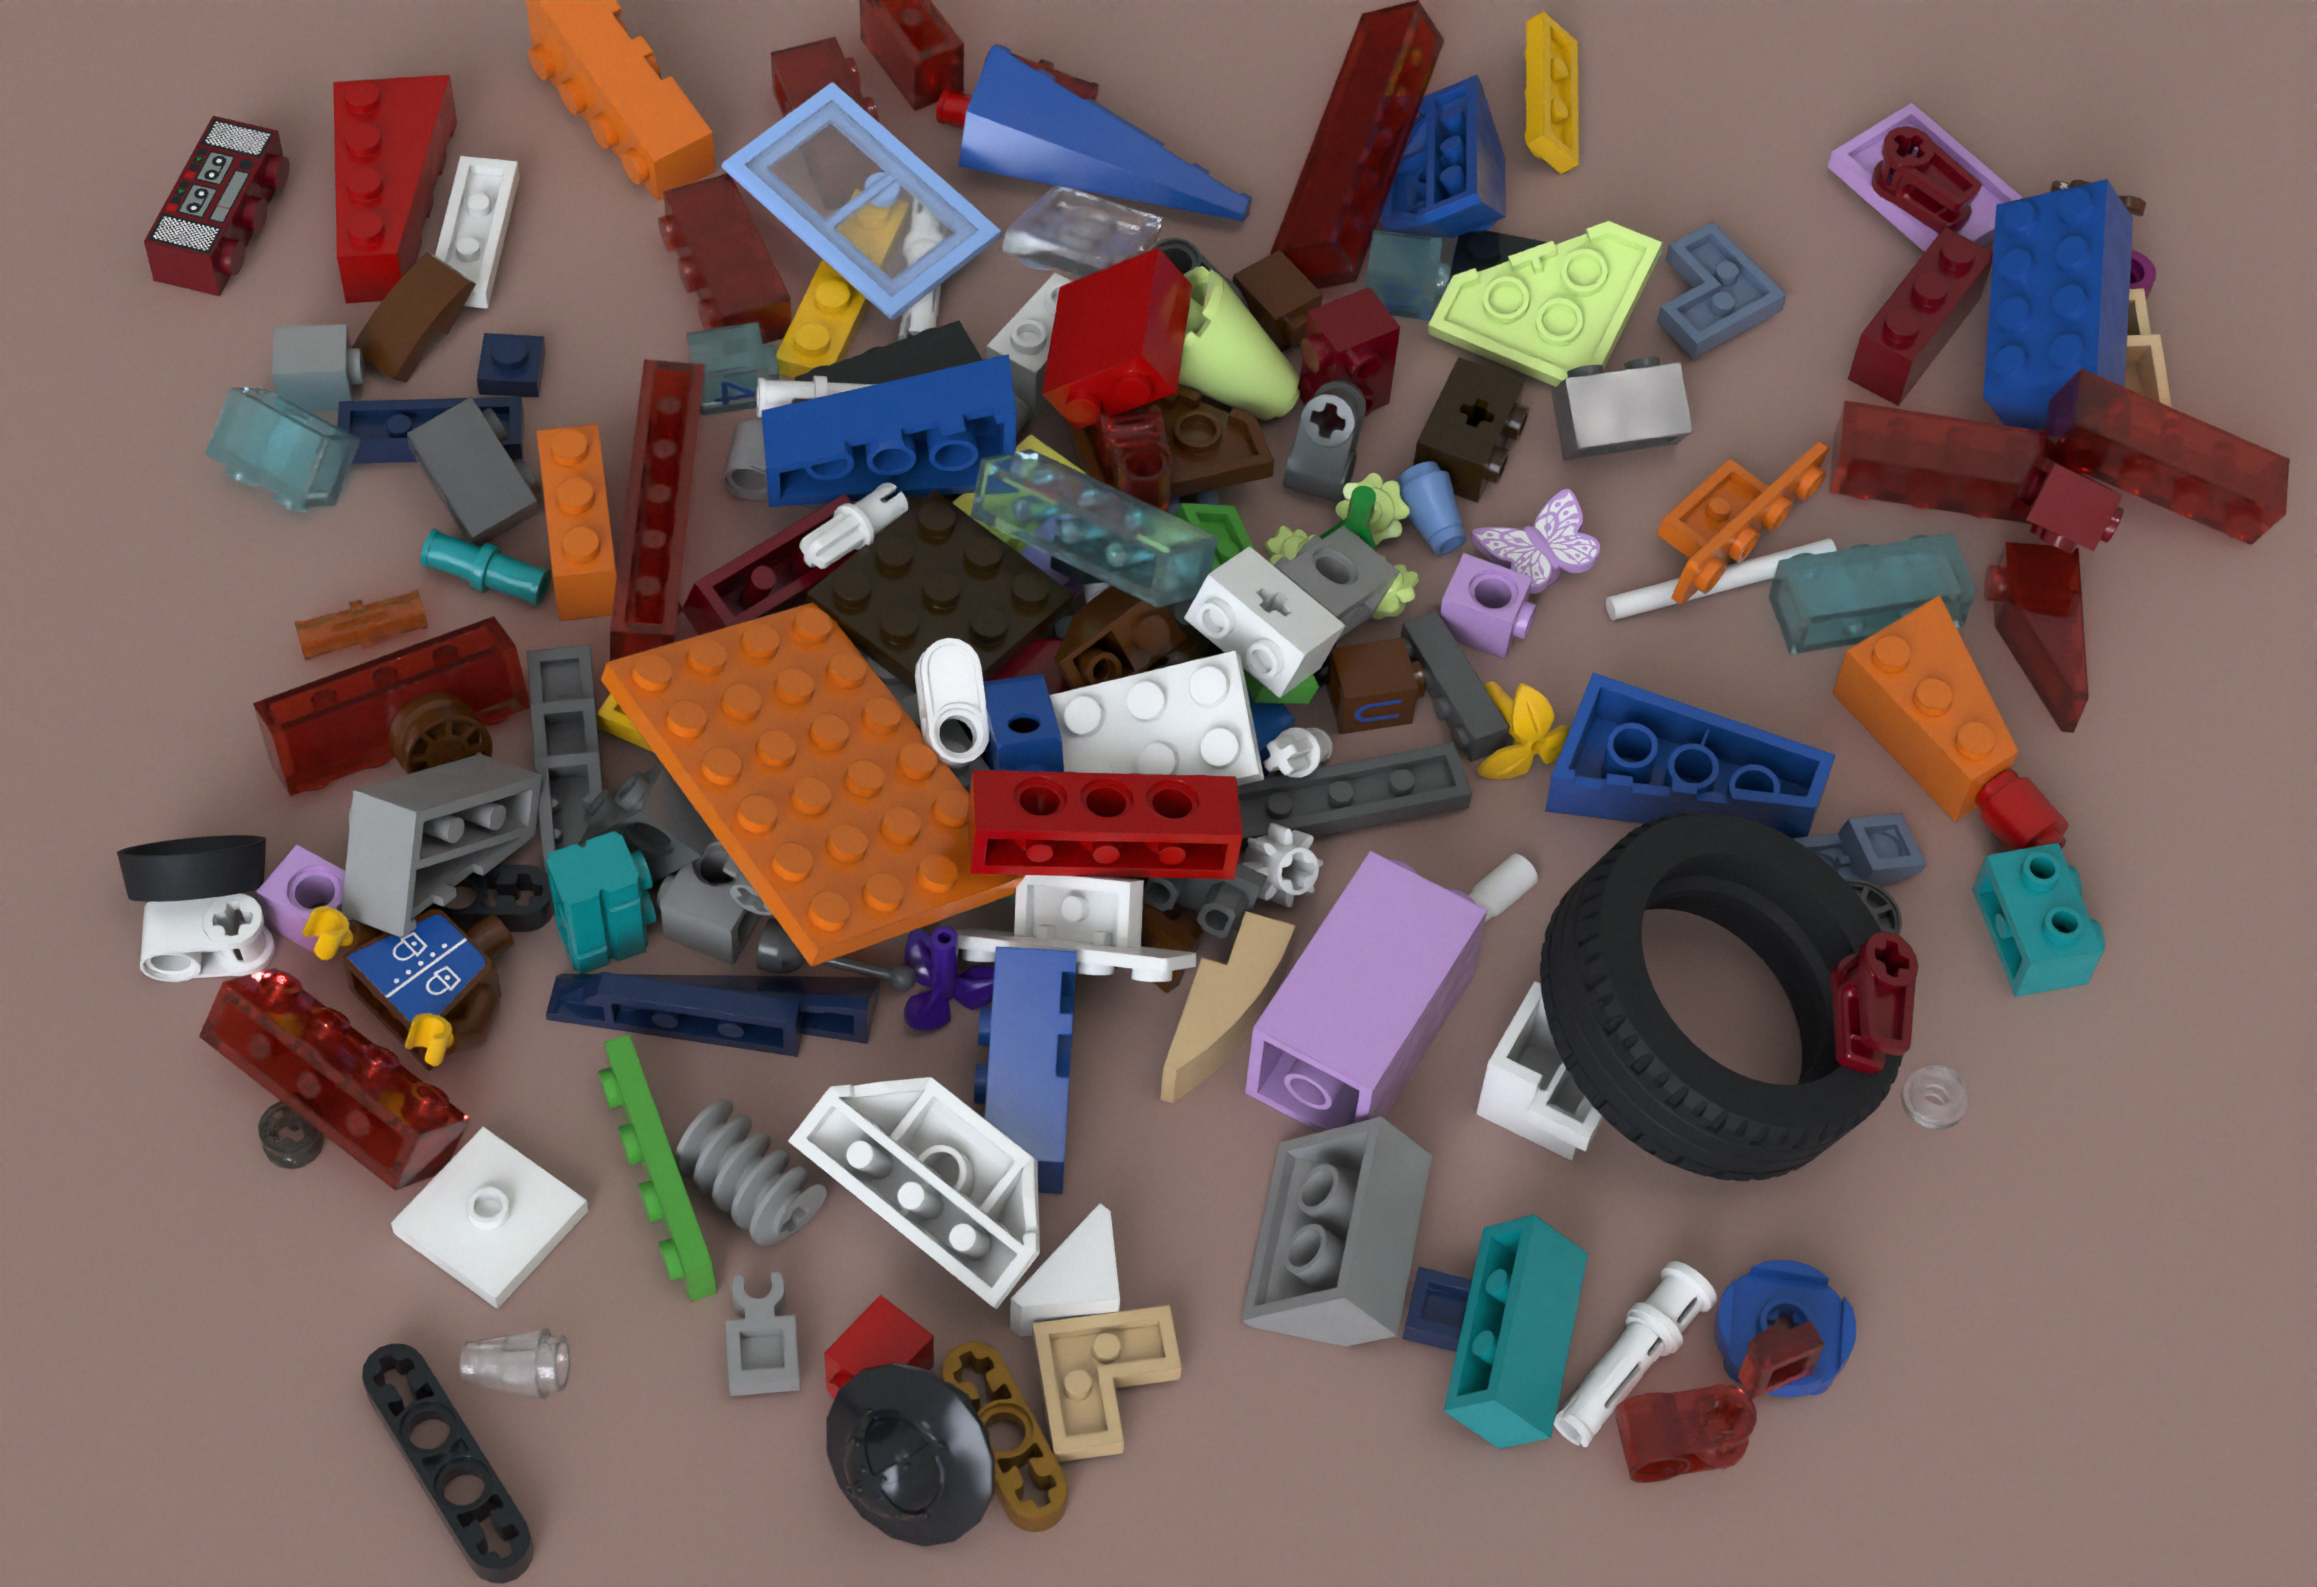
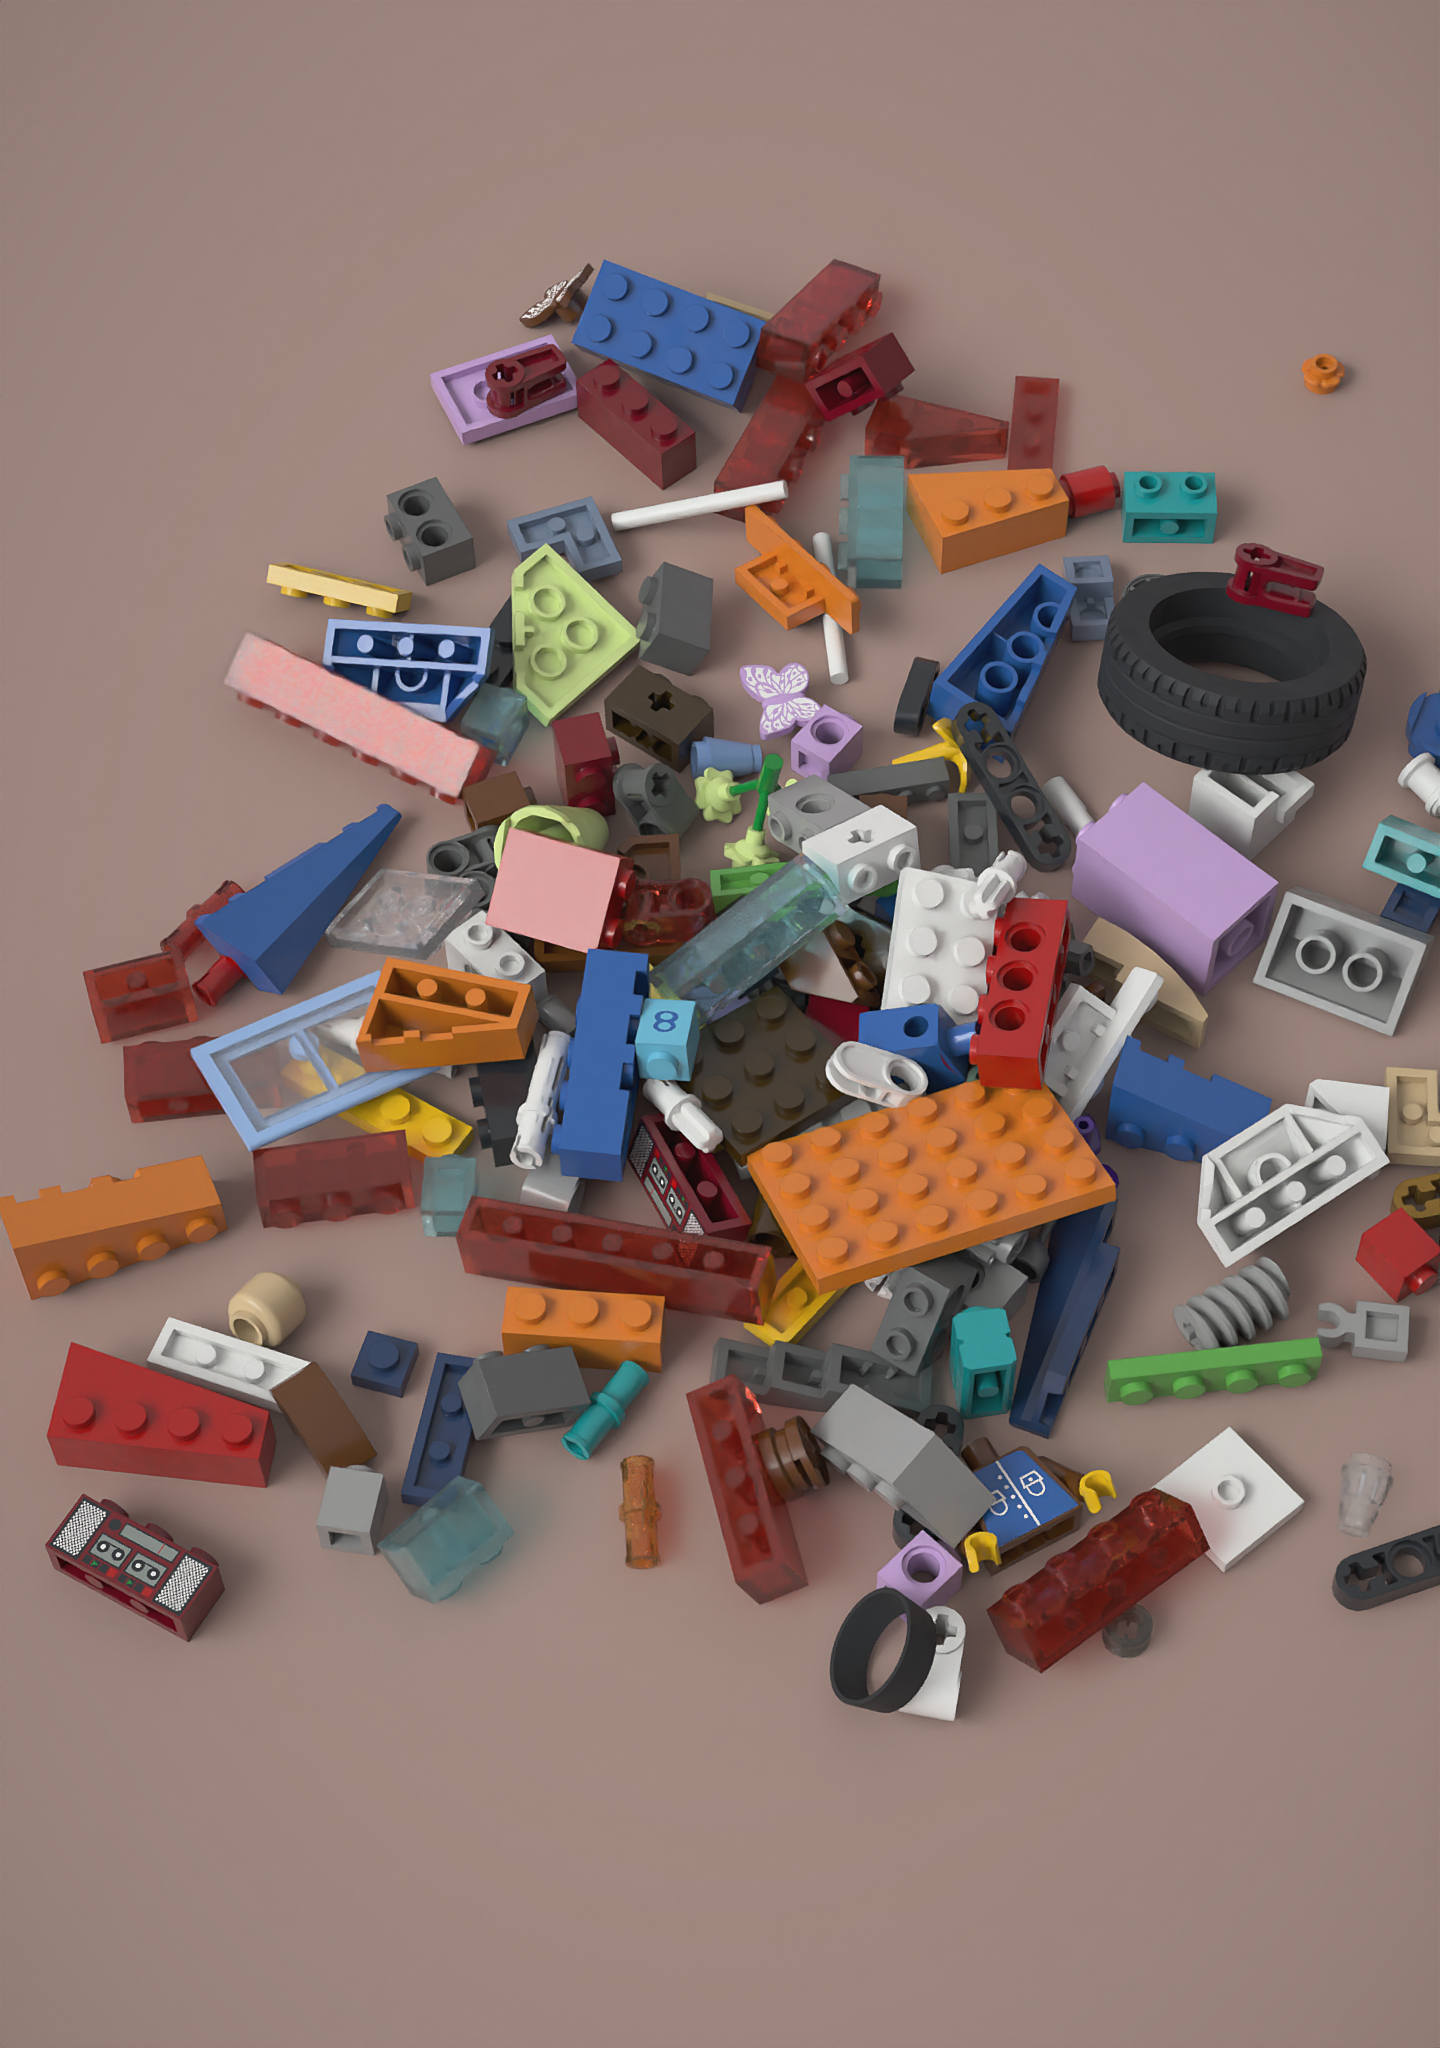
camera: 70 degrees left, 0 degrees up
none -> tan head [228,1271,306,1349]
none -> orange wedge [355,957,539,1073]
none -> dark grey brick [384,477,476,586]
none -> white bar [611,480,789,531]
none -> medium azure brick [635,998,700,1081]
none -> black beam [893,656,940,738]
none -> black beam [951,702,1071,872]
none -> white axle [968,850,1027,920]
none -> clear red tile [1007,376,1059,470]

